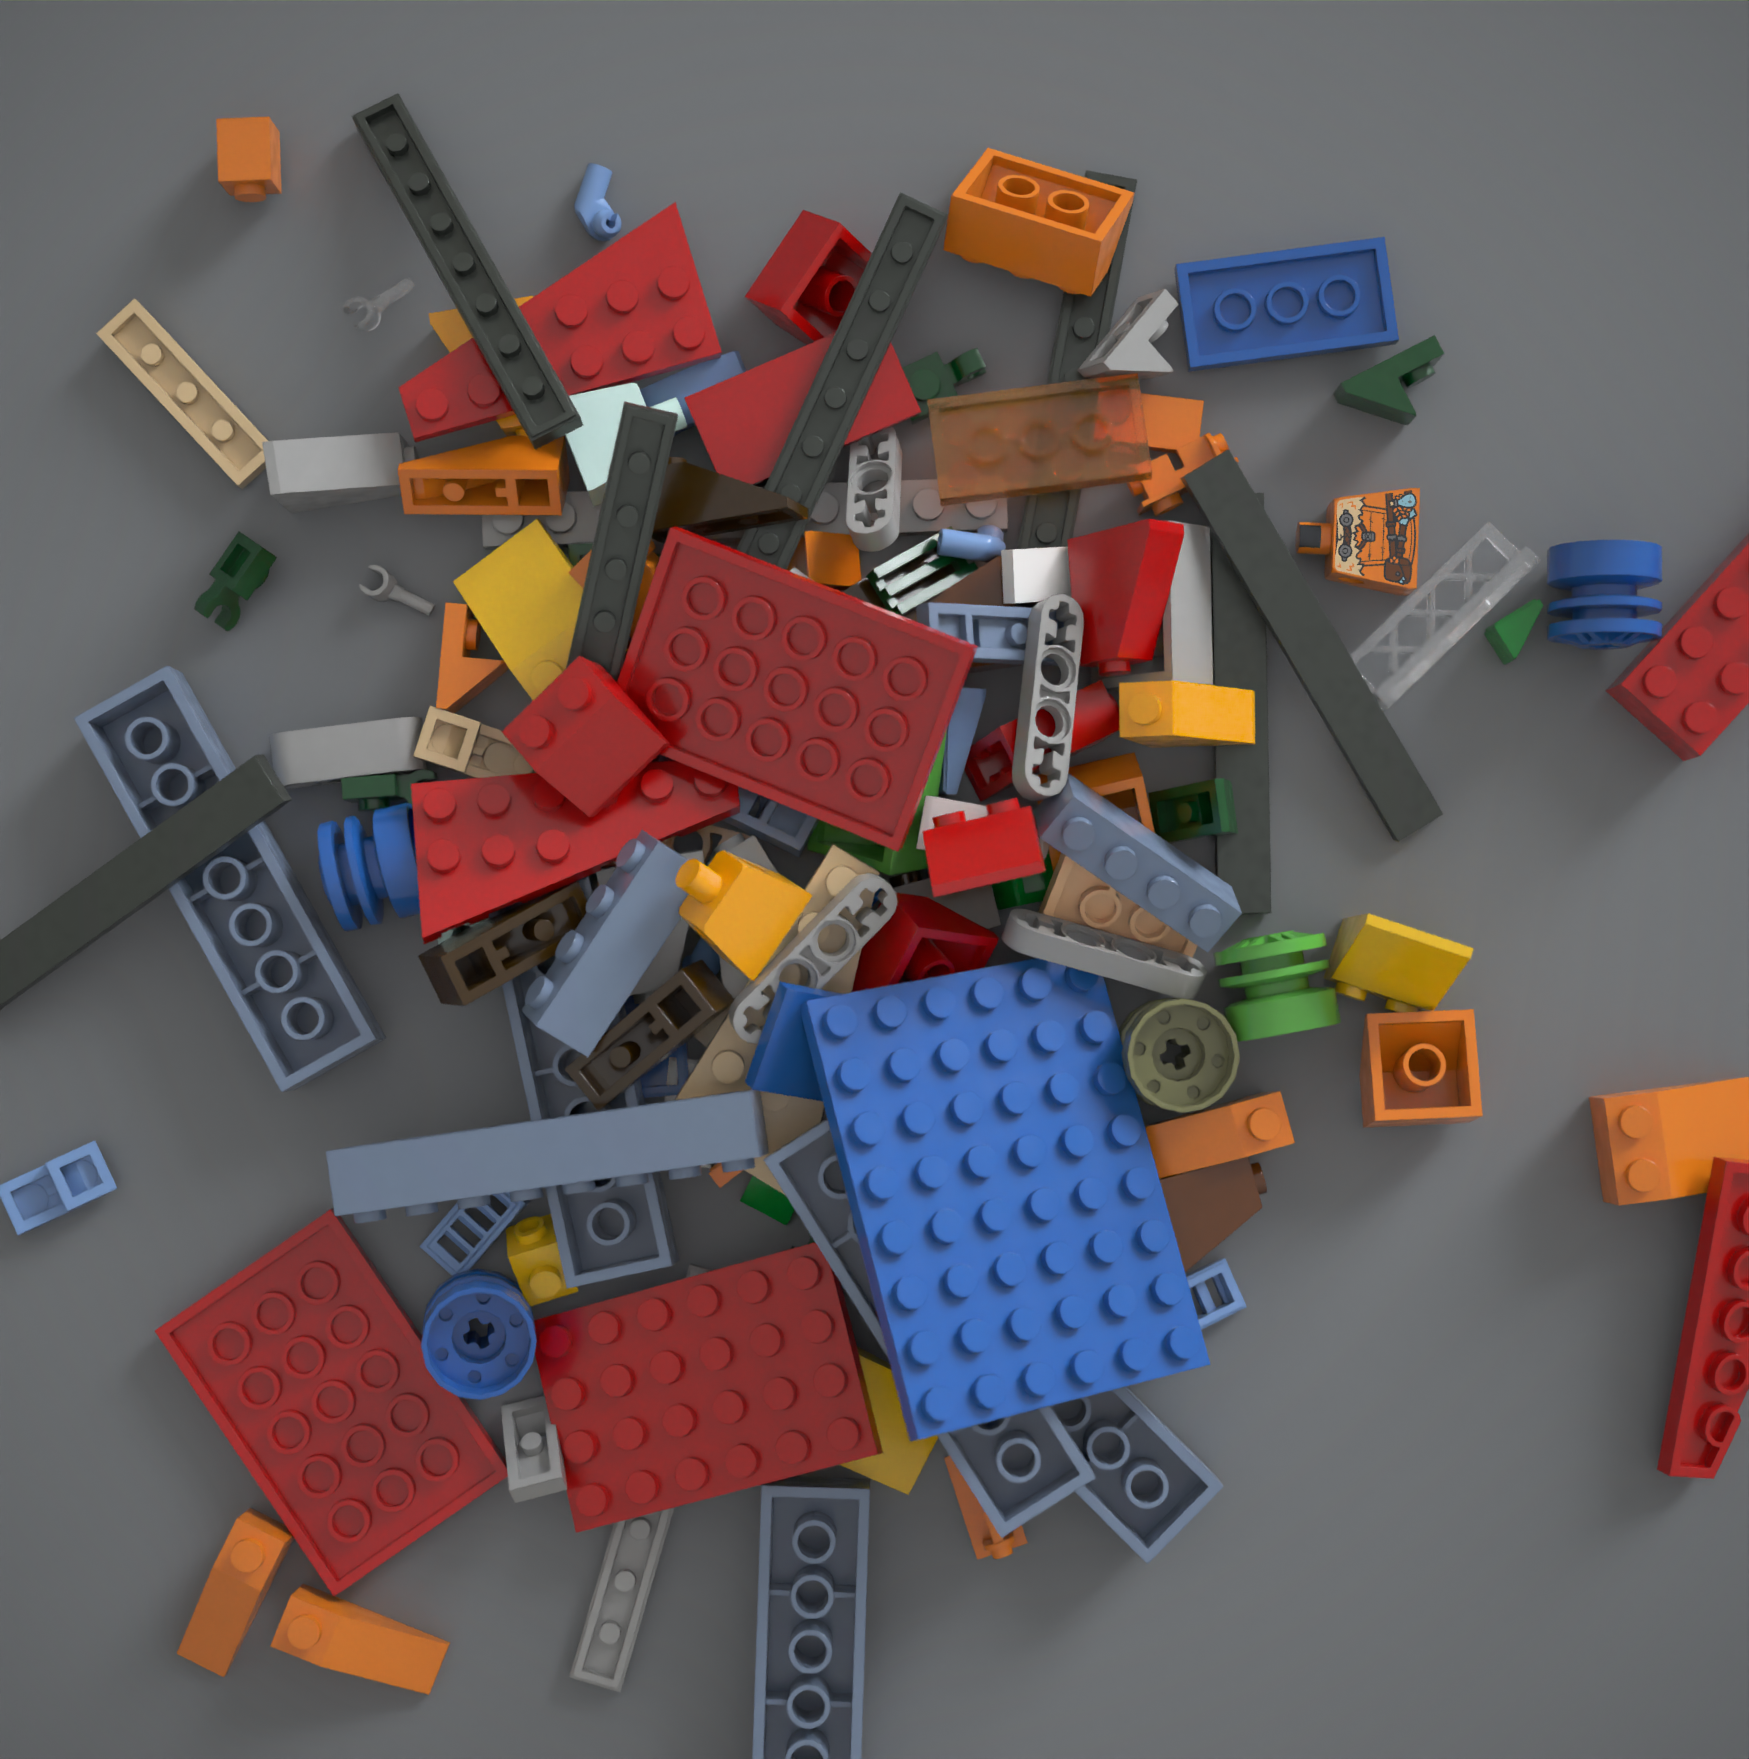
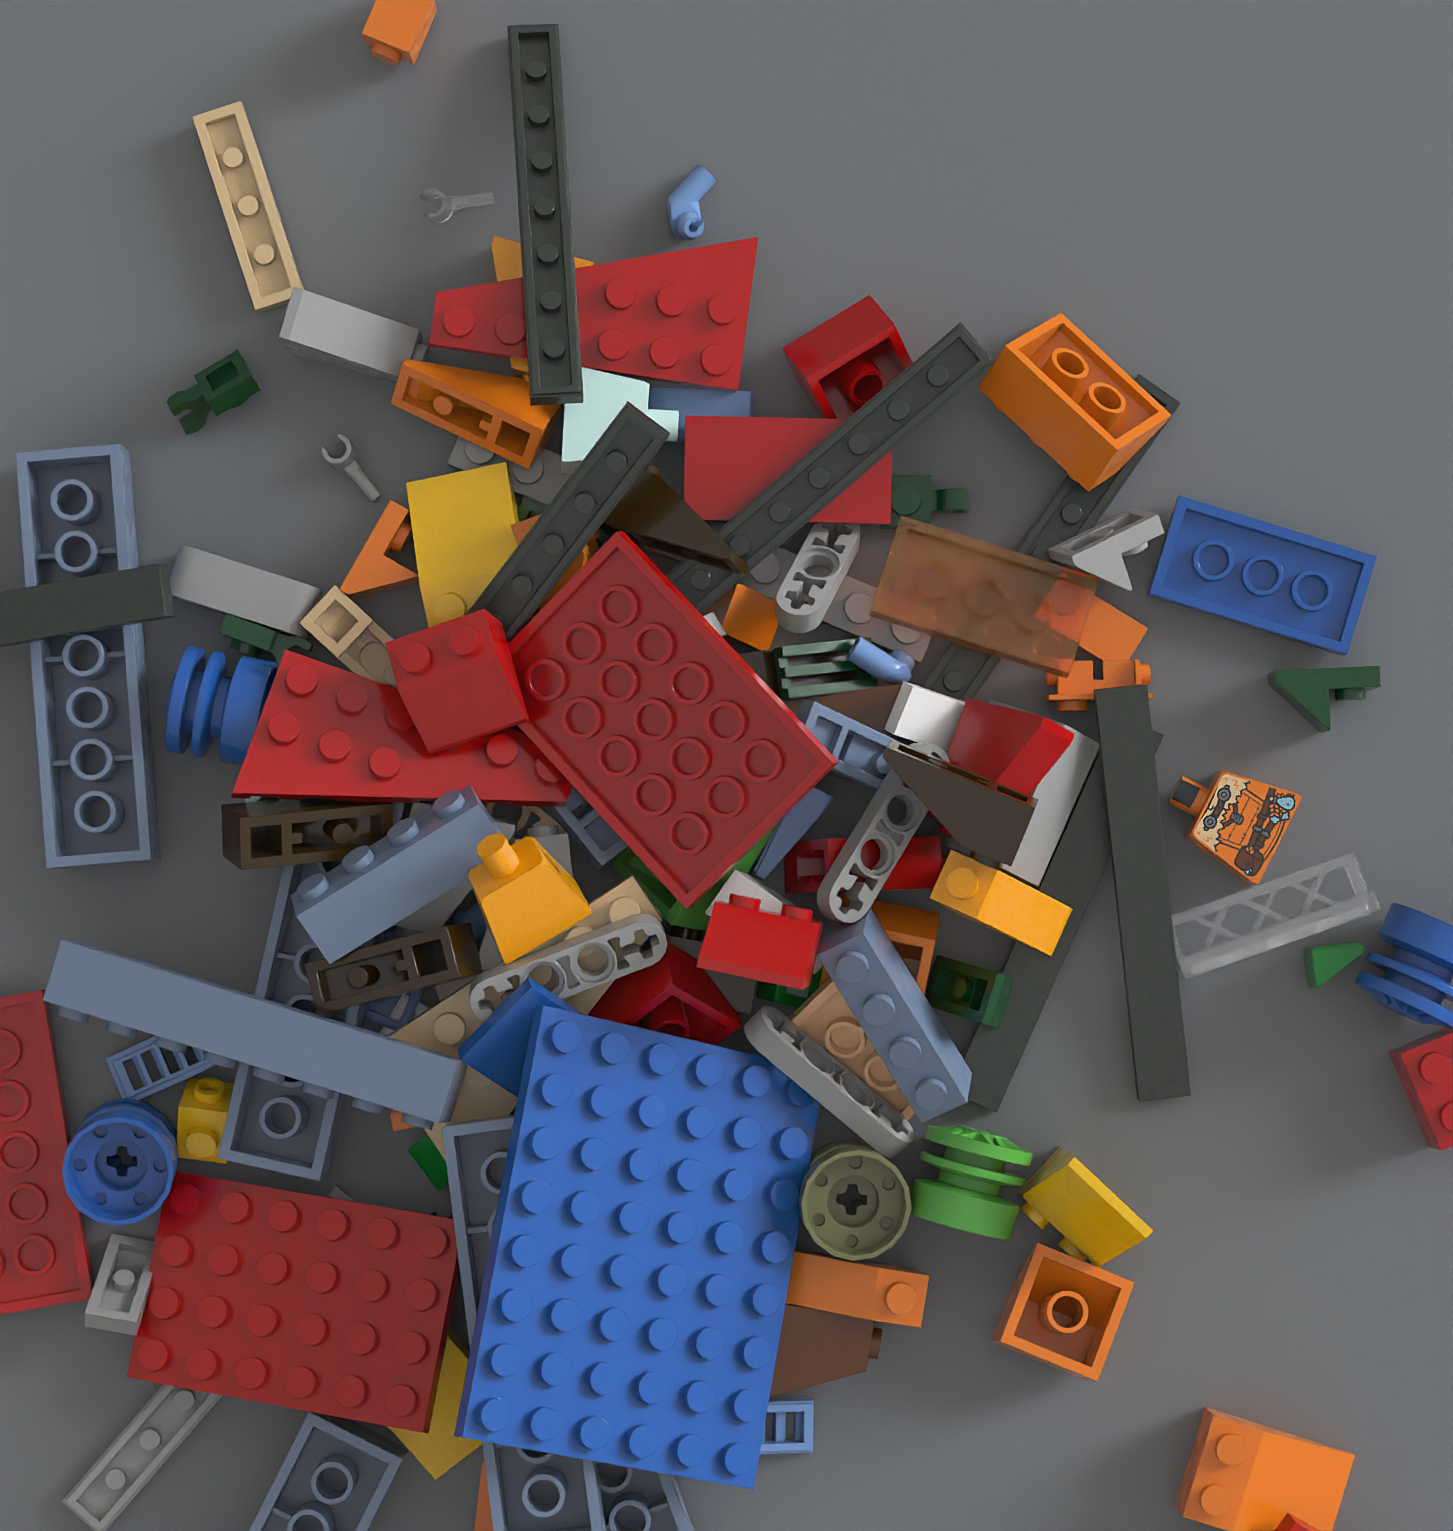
camera: 20 degrees right, 0 degrees up
none -> dark brown slope [882,739,1039,868]

